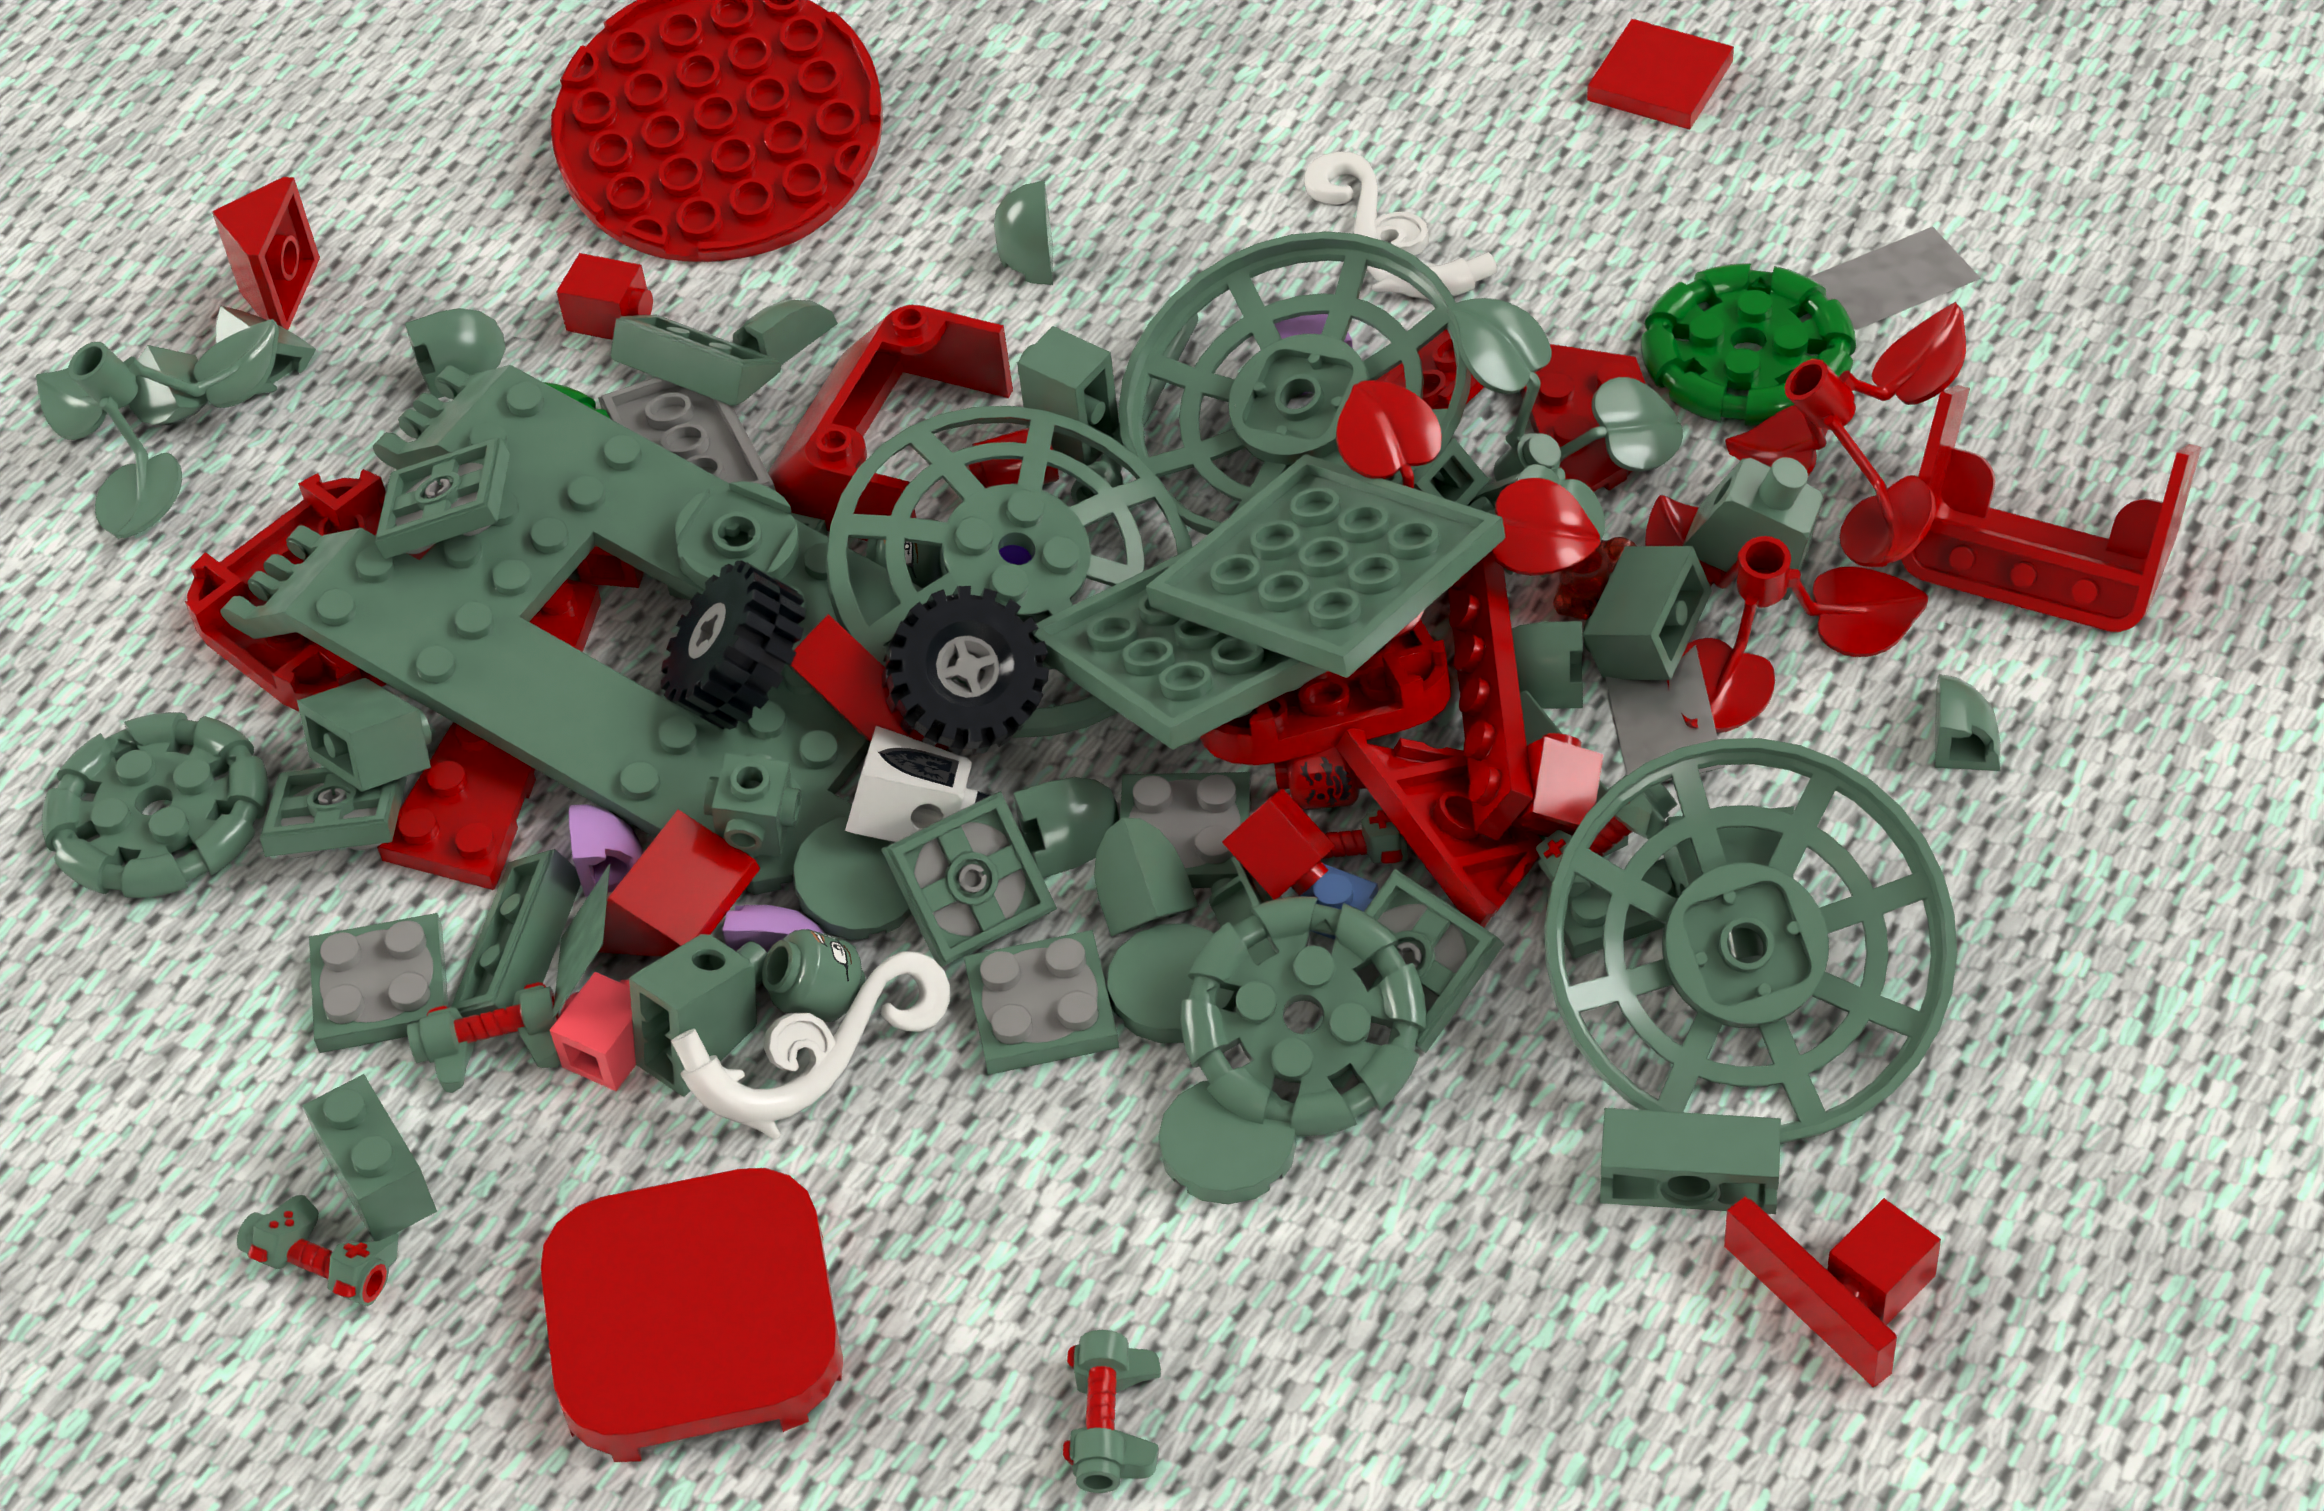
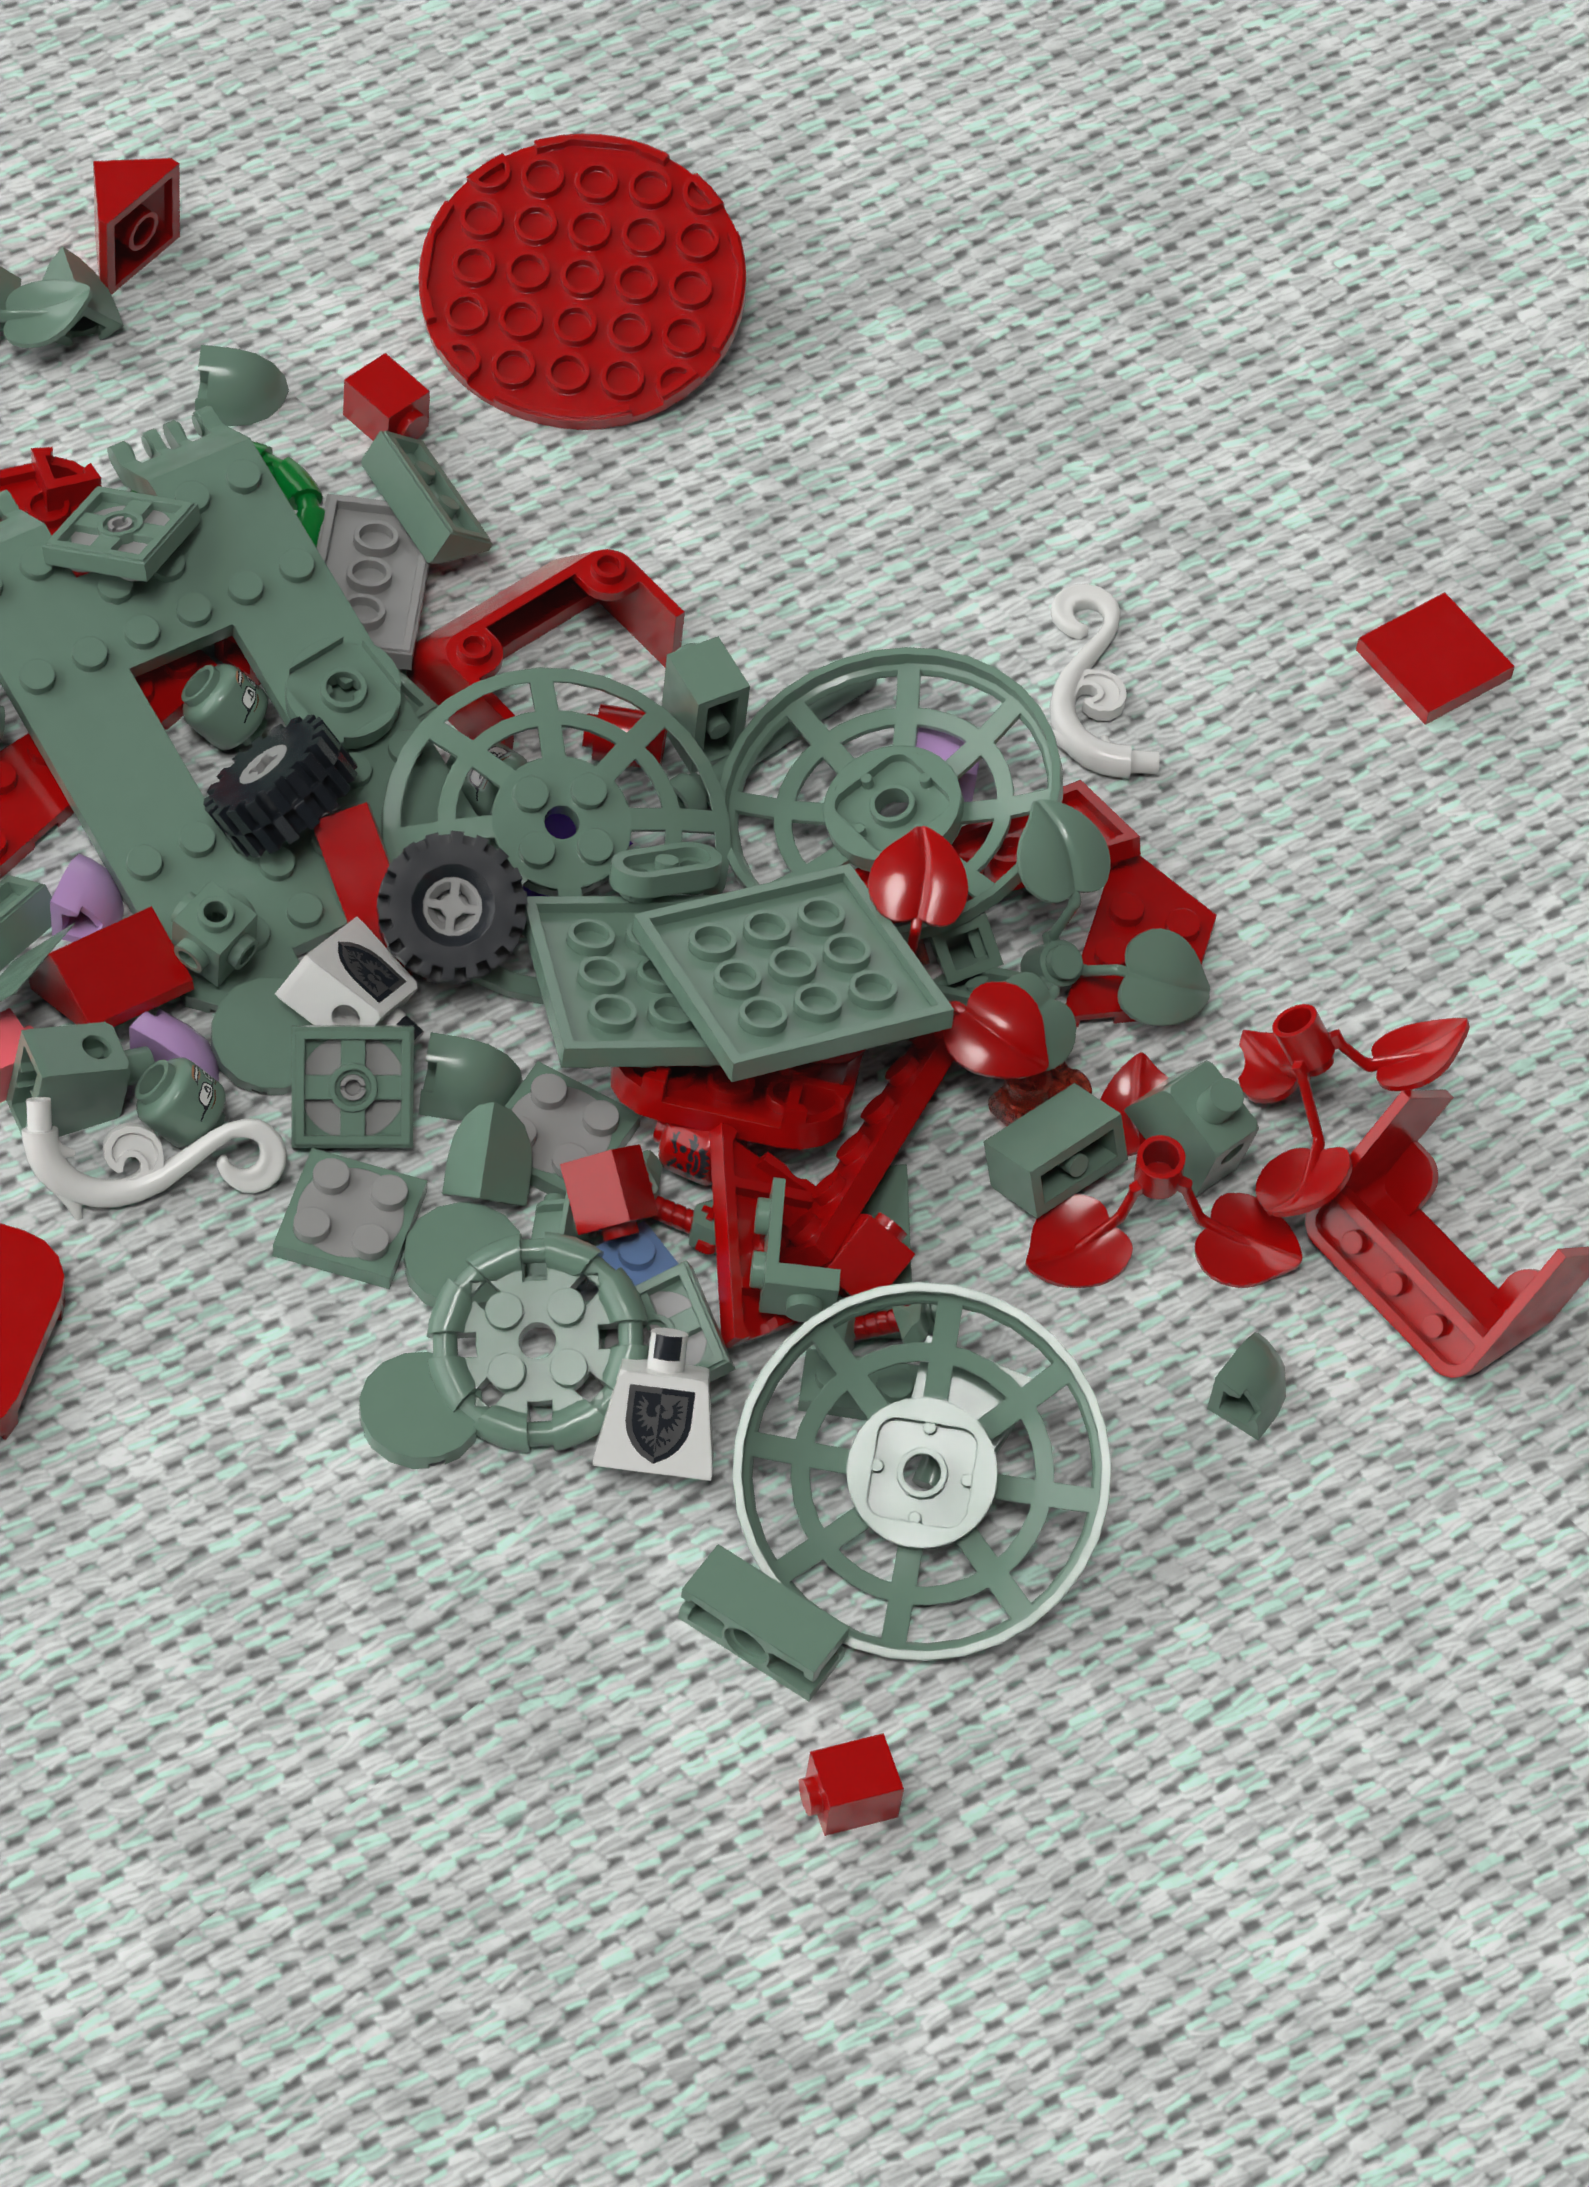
camera: 15 degrees right, 5 degrees up
sand green brick [733,300,838,365] -> none
sand green brick [994,180,1053,285] -> none
sand green piece [1063,1330,1161,1493] -> none
sand green brick [1512,621,1583,709] -> none
flat silver sticker [1605,645,1724,783] -> none
green plate [1641,263,1856,426] -> none
red tile [1724,1196,1897,1388] -> none
flat silver sticker [1810,226,1981,330] -> none
none -> sand green head [181,664,268,750]
none -> white torso [593,1328,714,1481]
none -> sand green plate [609,842,722,903]
none -> sand green bracket [749,1177,841,1322]

